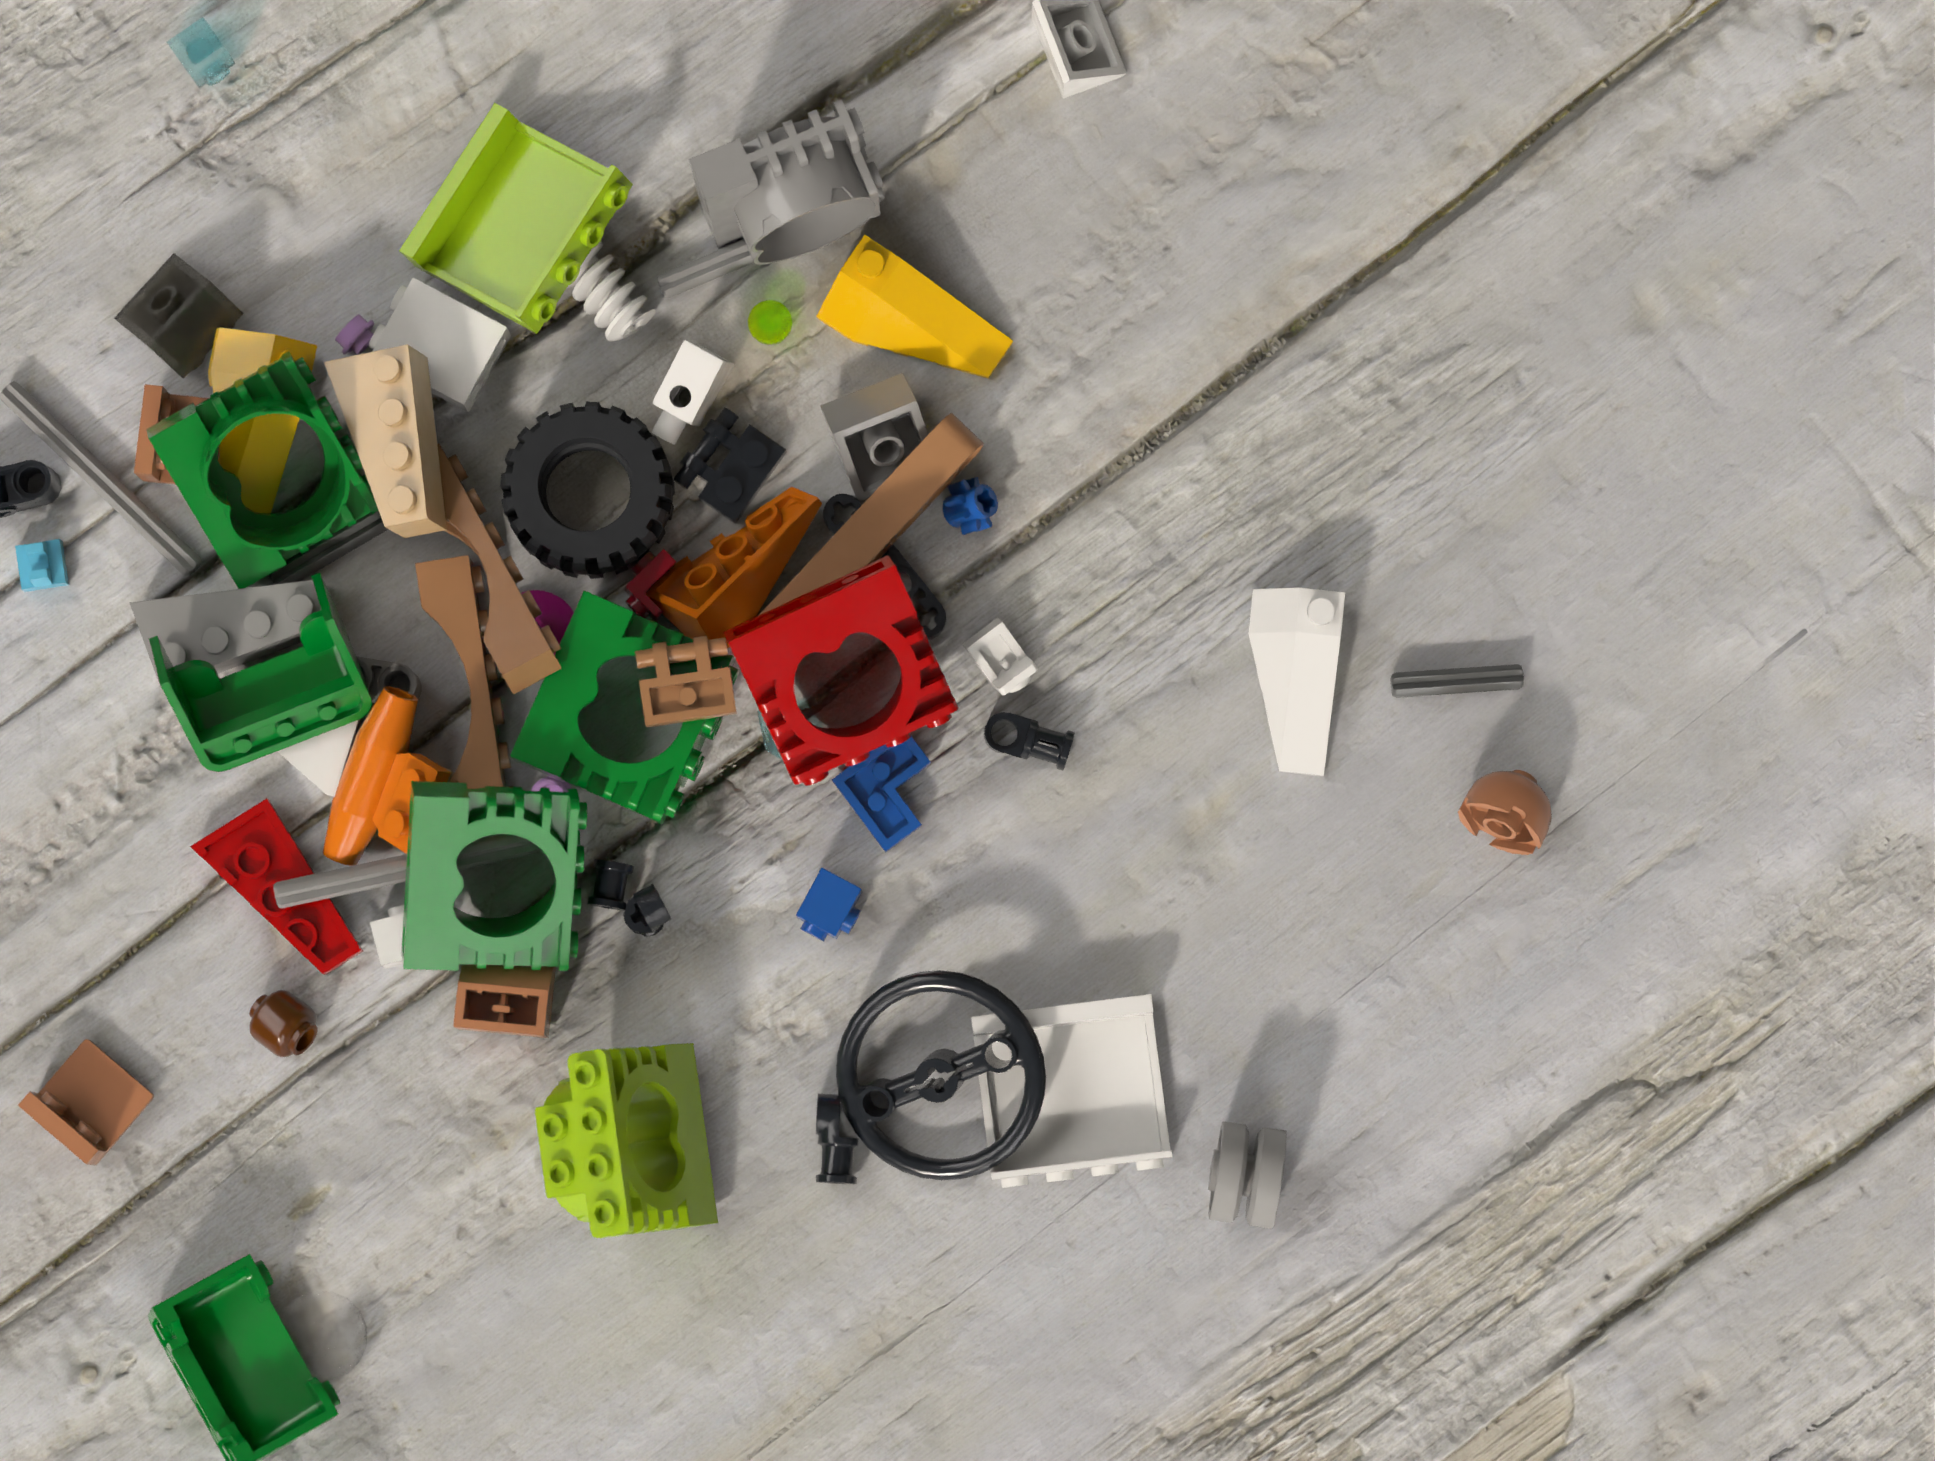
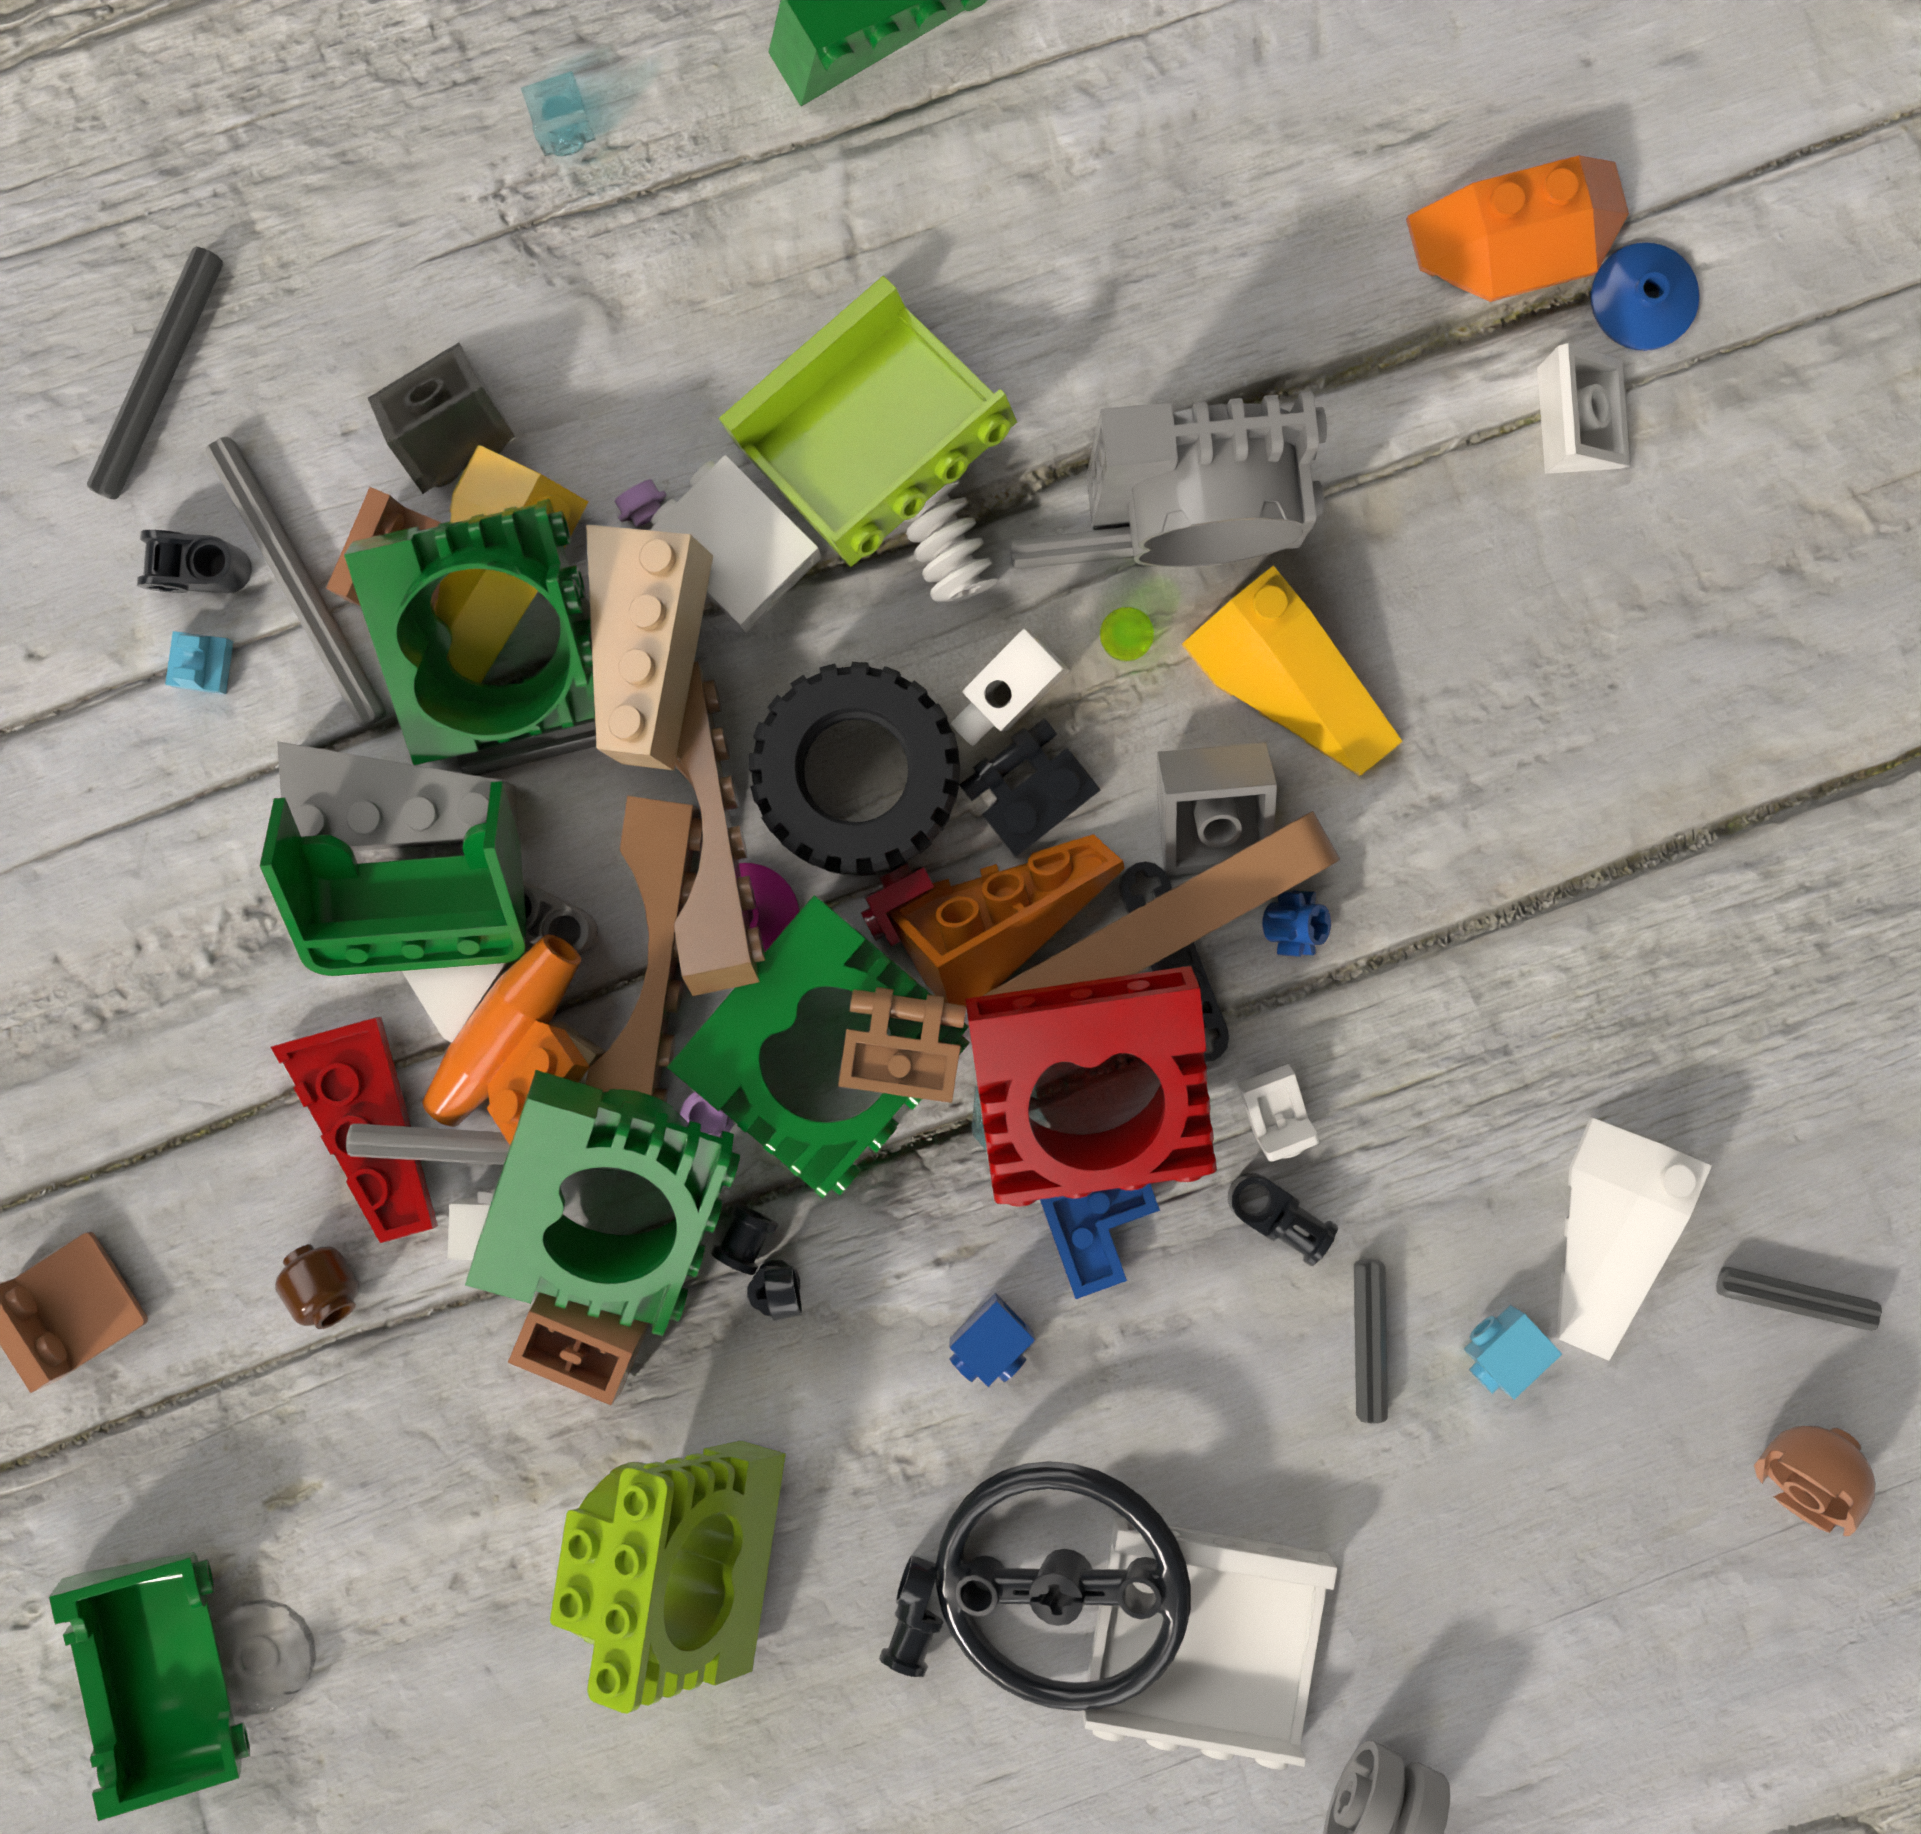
camera: 15 degrees right, 5 degrees up
none -> dark grey axle [1354,1259,1388,1424]
none -> medium azure brick [1464,1305,1562,1400]

